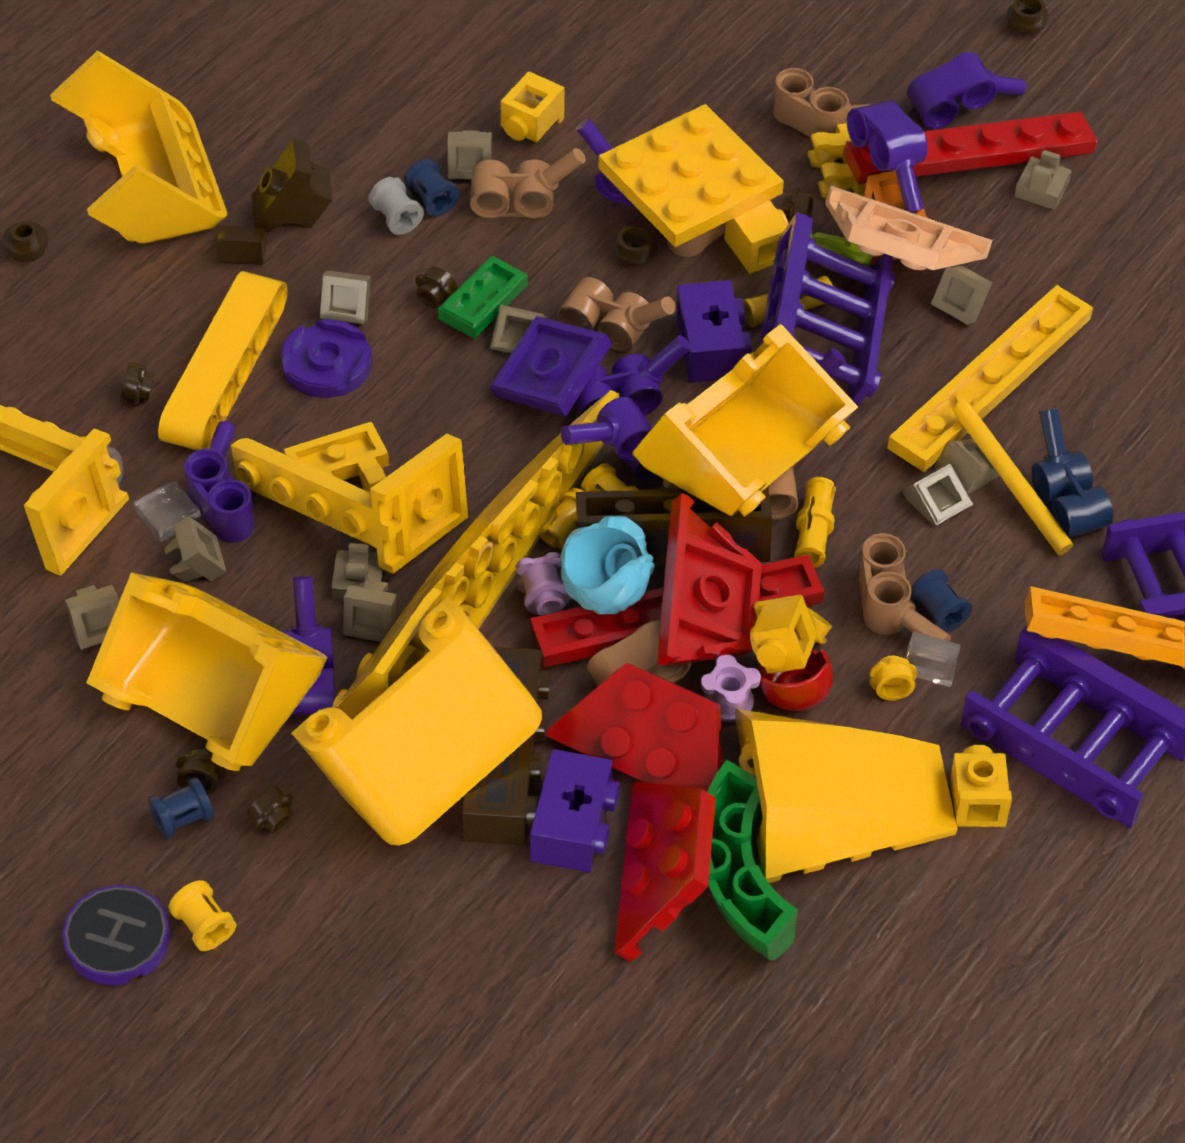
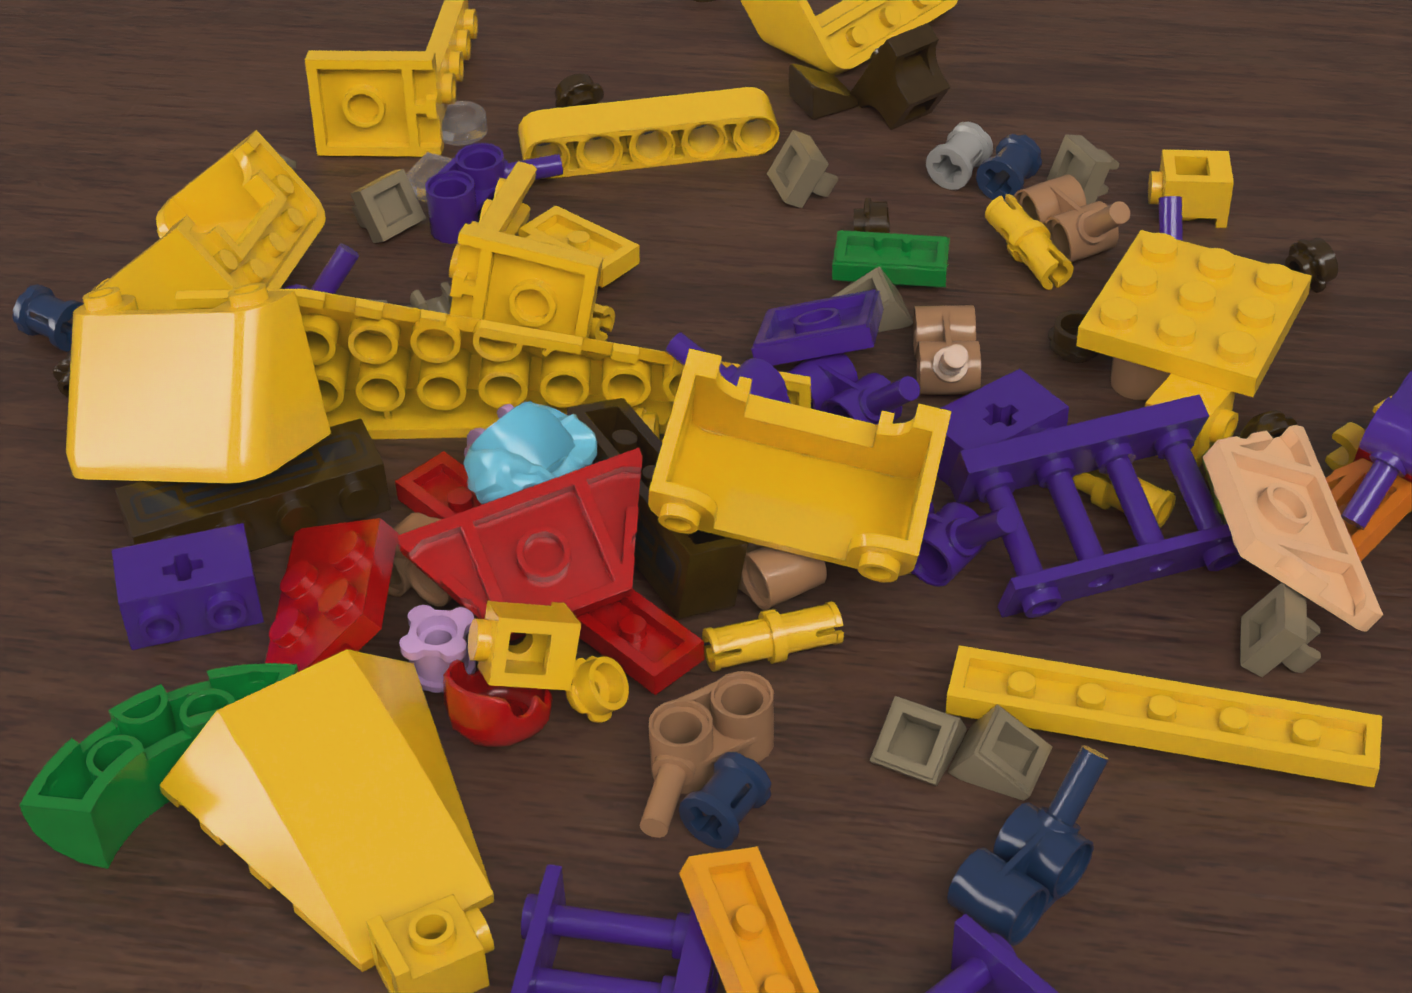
camera: 65 degrees right, 10 degrees down
dark purple tile [280,319,373,398] -> none
red wing [614,781,716,962] -> none
yellow plate [869,656,917,701] -> none
clear tile [906,632,961,687] -> none
yellow bar [952,399,1074,555] -> none
none -> yellow pin [985,194,1074,290]
none -> dark brown plate [1285,238,1338,293]

